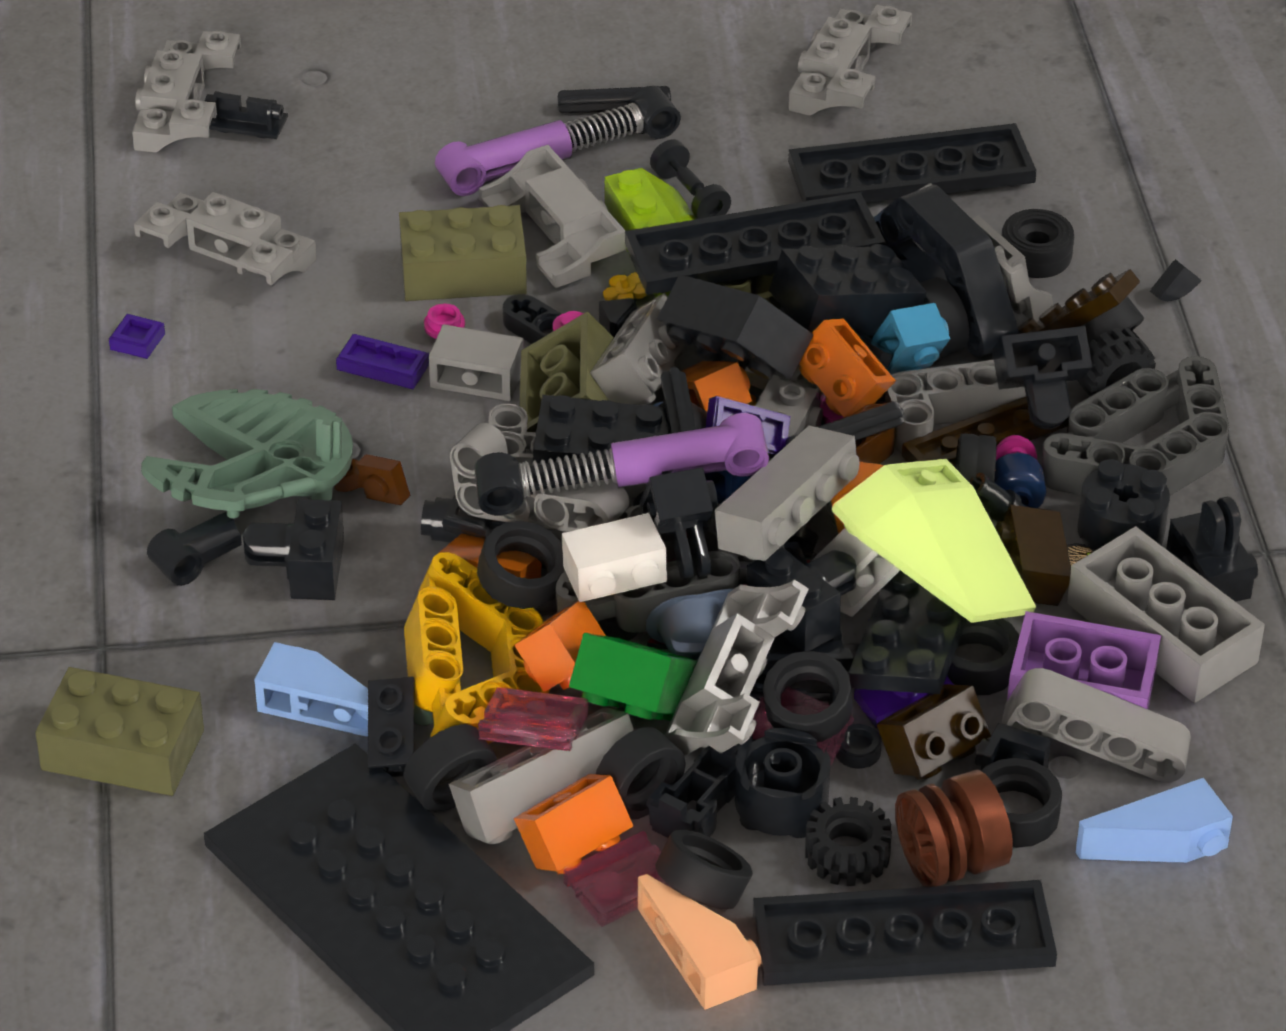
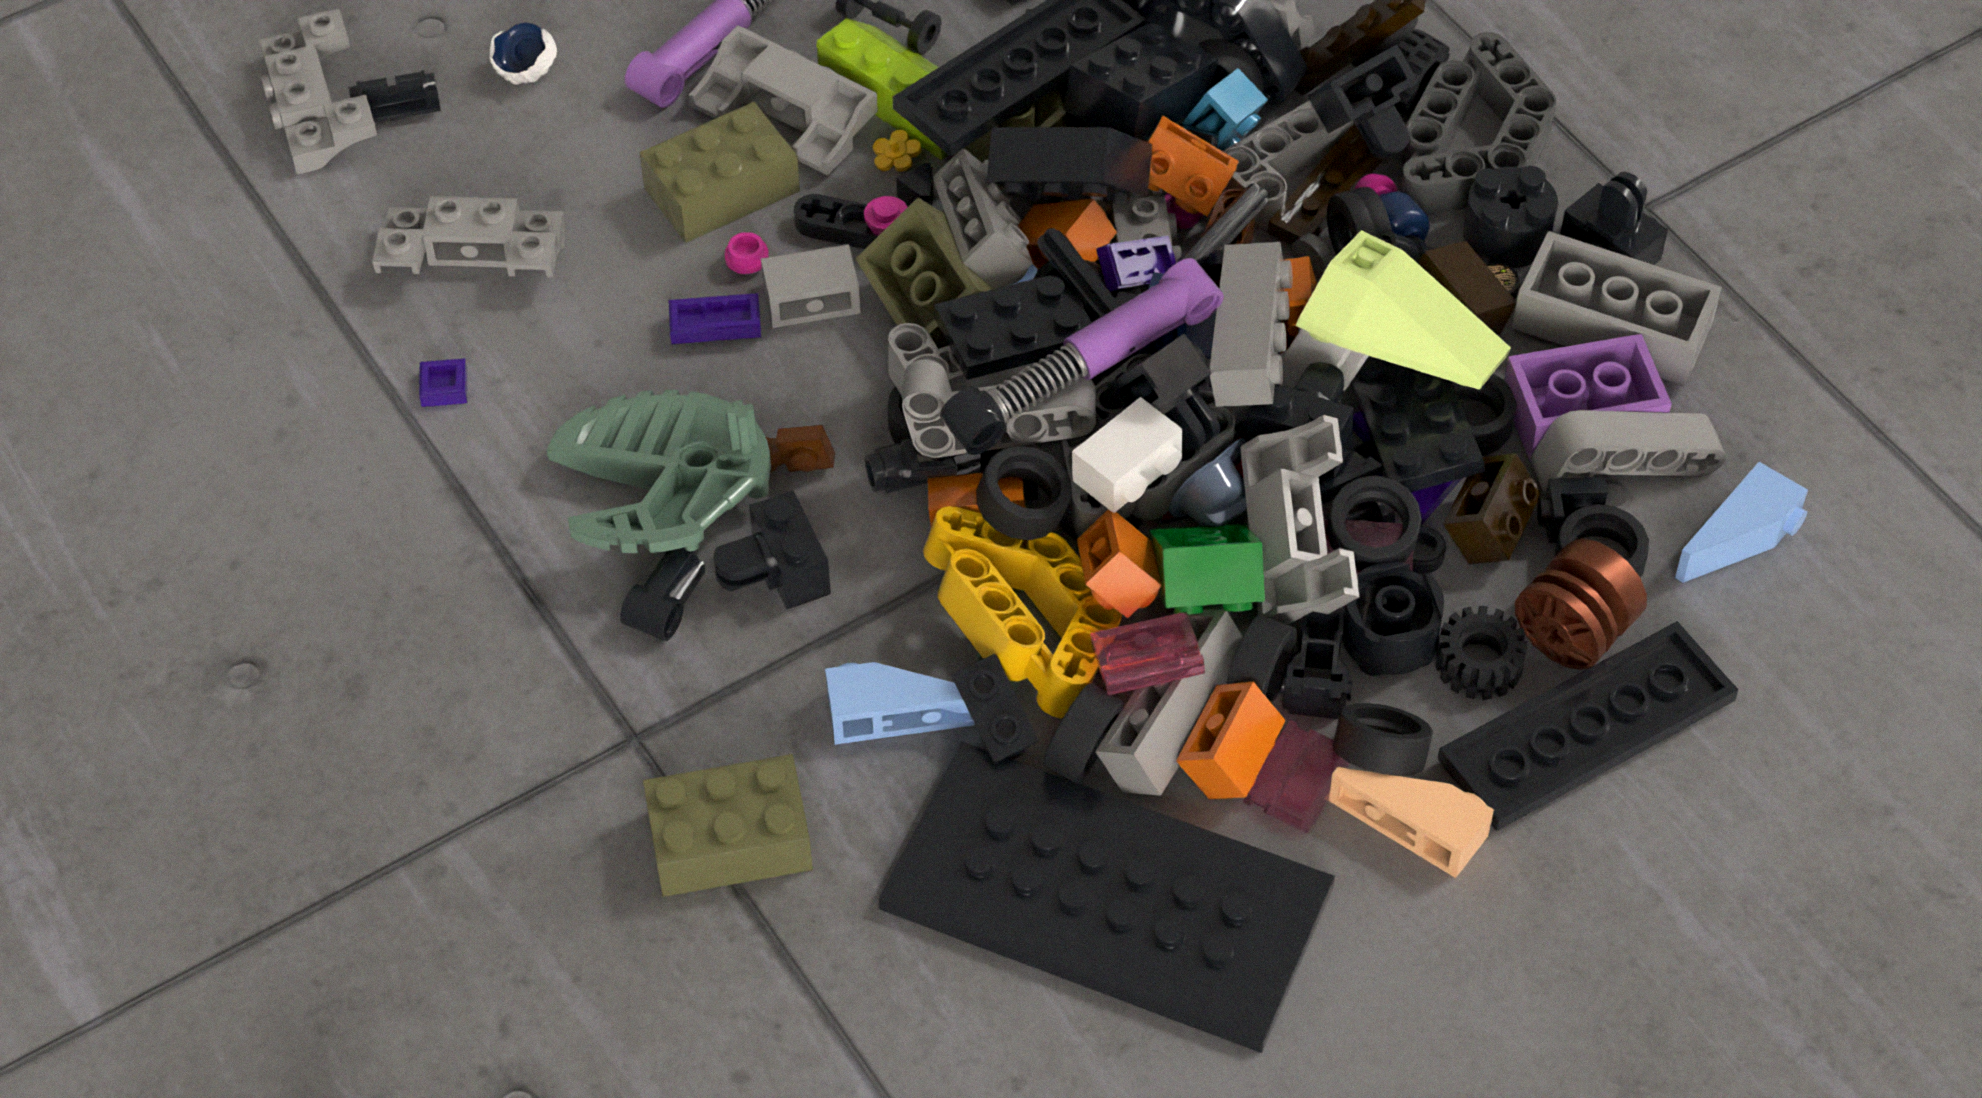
camera: 25 degrees left, 10 degrees up
none -> dark blue hair [490,22,557,85]

